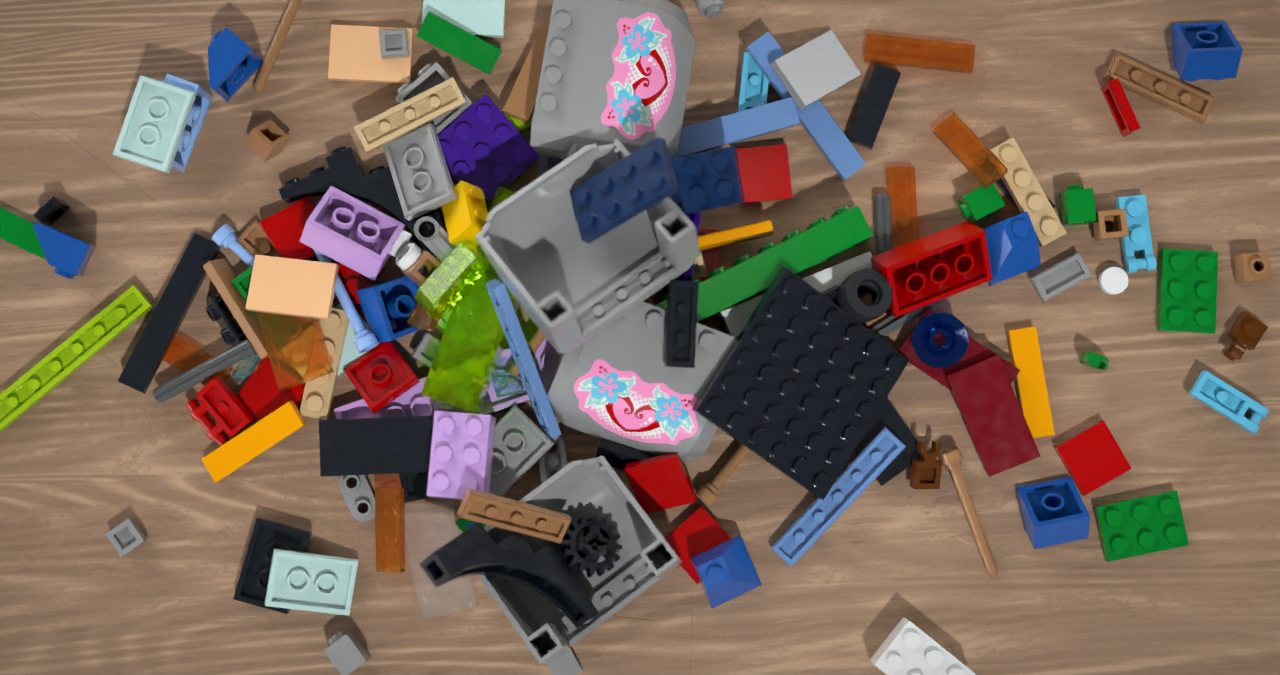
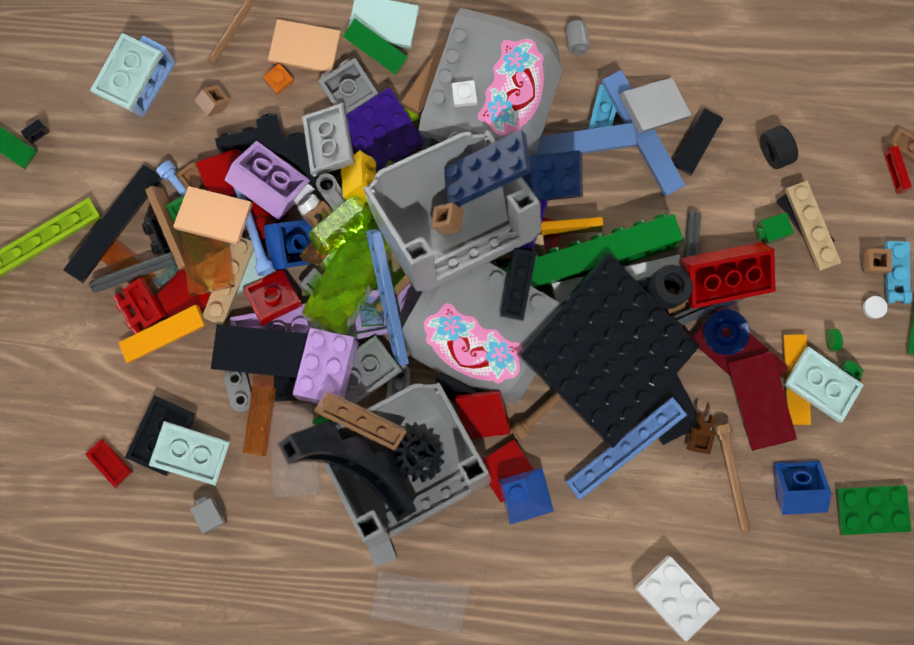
camera: 20 degrees right, 5 degrees down
blue slope [33,222,96,279] -> none
light grey plate [105,518,147,557] -> none
blue slope [208,27,263,102] -> none
tan plate [354,77,467,153] -> none
light grey tile [379,28,410,60] -> none
red tile [736,144,793,204] -> none
clear orange tile [864,33,975,74] -> none
clear orange tile [886,166,918,249] -> none
clear orange tile [933,113,1008,189] -> none
blue slope [984,212,1041,286] -> none
light grey tile [1029,252,1092,302] -> none
red tile [1054,421,1132,496] -> none
green brick [1058,184,1096,226] -> none
none -> red tile [85,439,133,488]
none -> orange plate [263,63,294,95]
none -> medium nougat plate [431,203,464,235]
none -> white plate [452,80,477,108]
none -> black tyre [760,125,798,169]
none -> light aqua tile [784,347,864,423]
none -> green tile [825,328,843,352]

